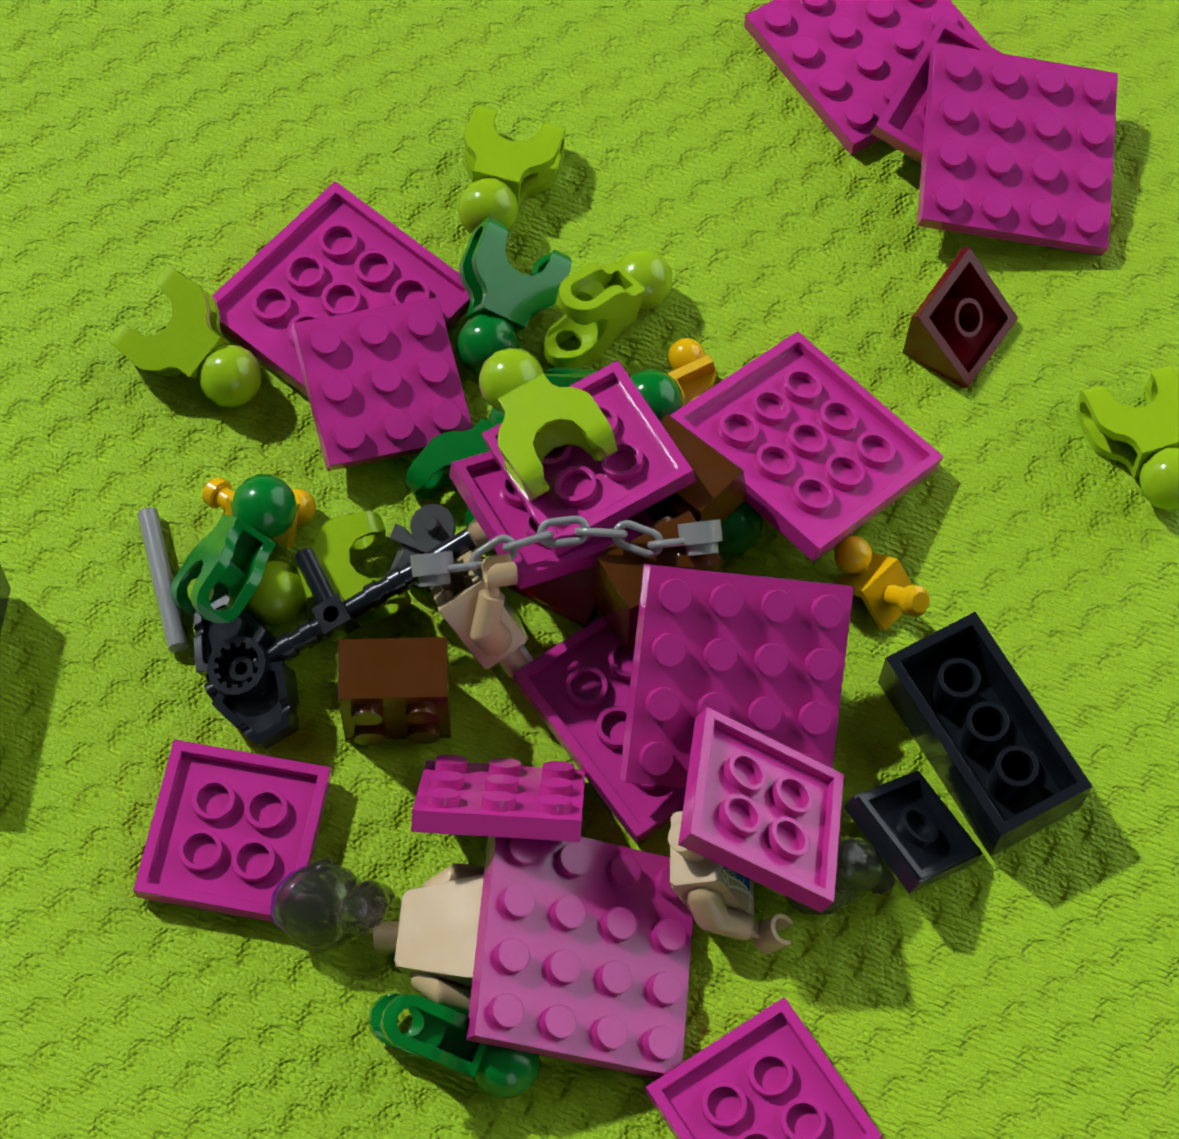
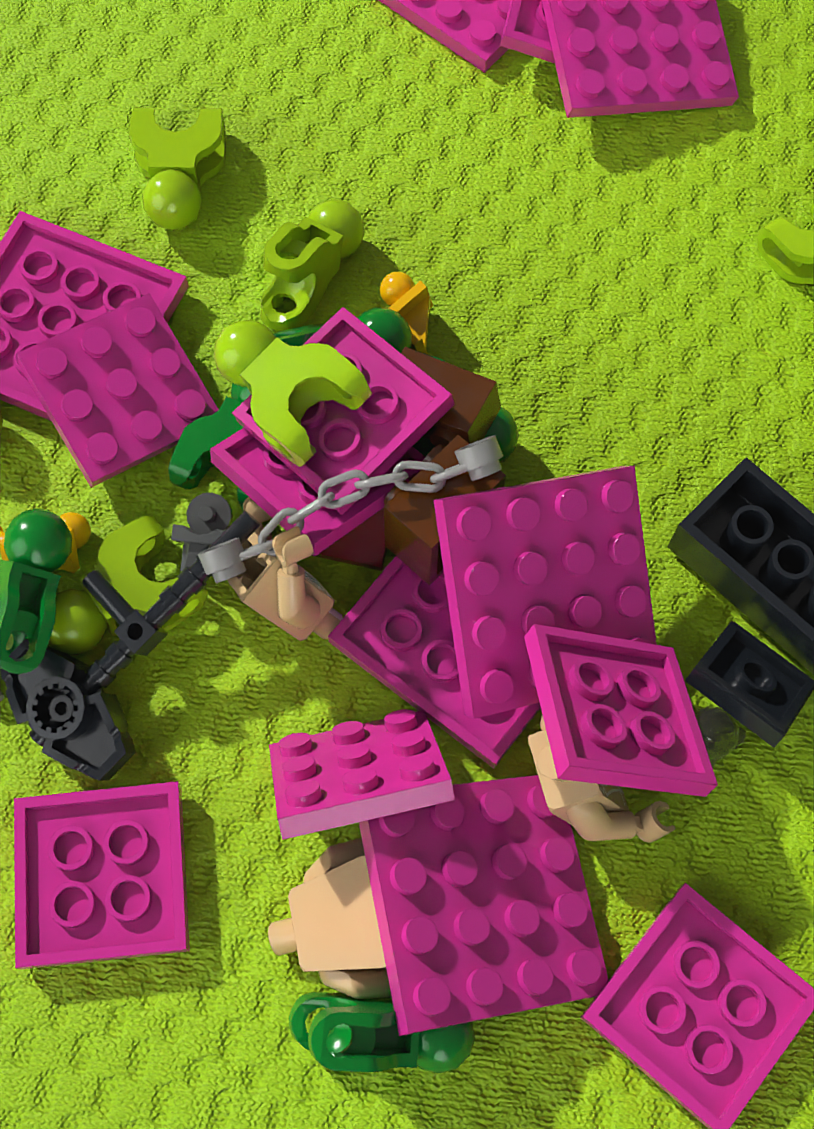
camera: 15 degrees left, 5 degrees up
clear smoke hair [270,858,395,952] -> none
reddish brown brick [338,637,451,746] -> none
green piece [457,217,572,374] -> none
dark pink plate [670,331,944,561] -> none
yellow piece [832,535,930,630] -> none
slope [902,247,1018,388] -> none

